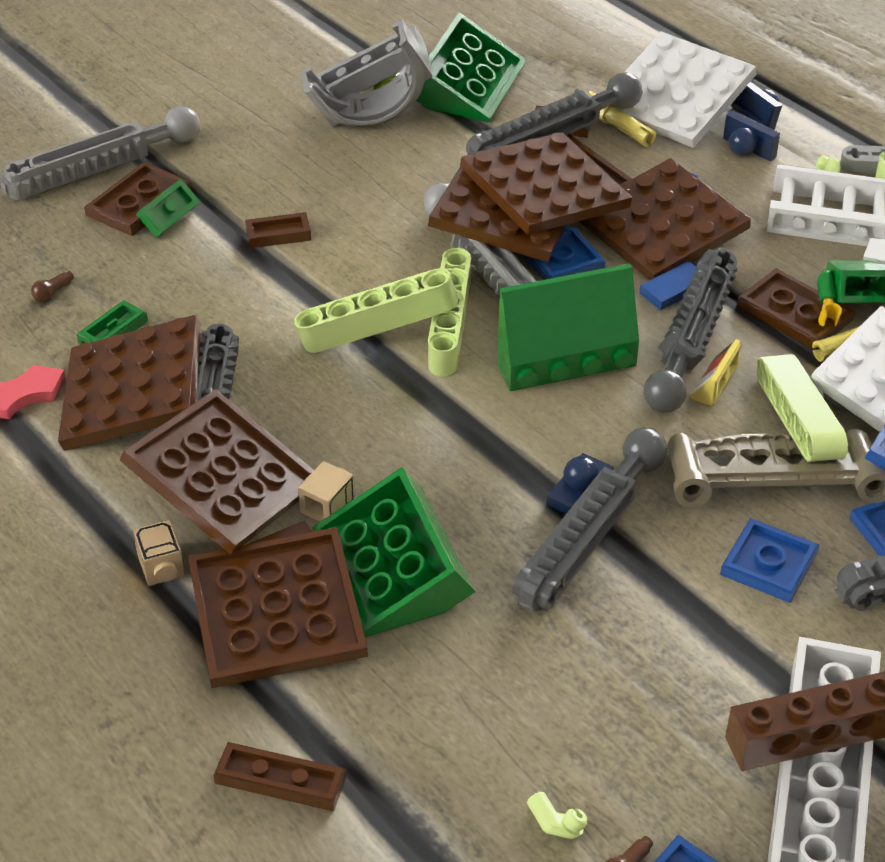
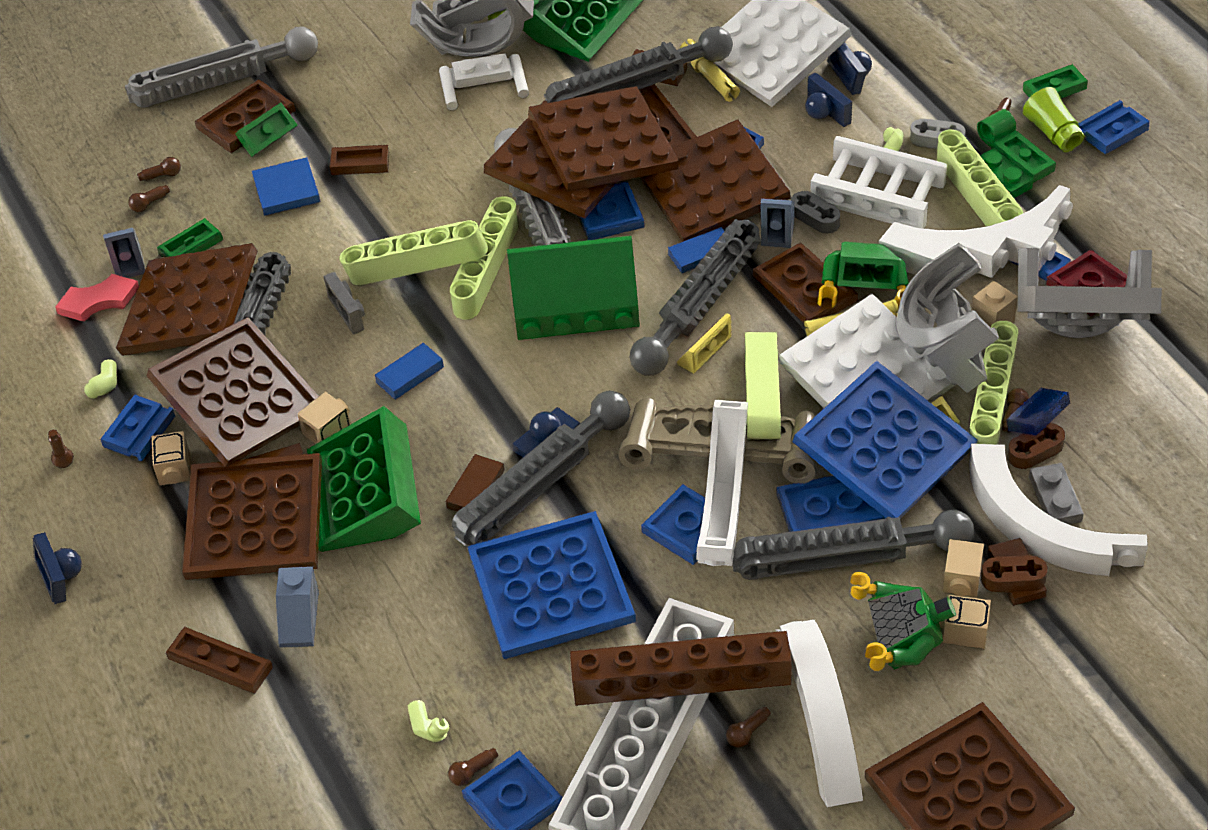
camera: 15 degrees right, 5 degrees up
none -> dark blue tile [33,532,82,604]
none -> reddish brown piece [48,429,74,468]
none -> yellowish green arm [84,359,117,399]
none -> blue plate [100,395,175,461]
none -> sand blue slope [103,228,145,278]
none -> reddish brown piece [137,157,181,181]
none -> blue tile [252,157,321,216]
none -> sand blue slope [276,567,319,648]
none -> flat silver plate [323,272,365,334]
none -> blue tile [375,343,444,400]
none -> white plate [439,53,529,110]
none -> reddish brown tile [446,454,505,512]
none -> blue plate [467,511,636,659]
none -> white arch [696,400,748,566]
none -> sand blue slope [761,199,795,248]
none -> dark grey beam [791,191,840,234]

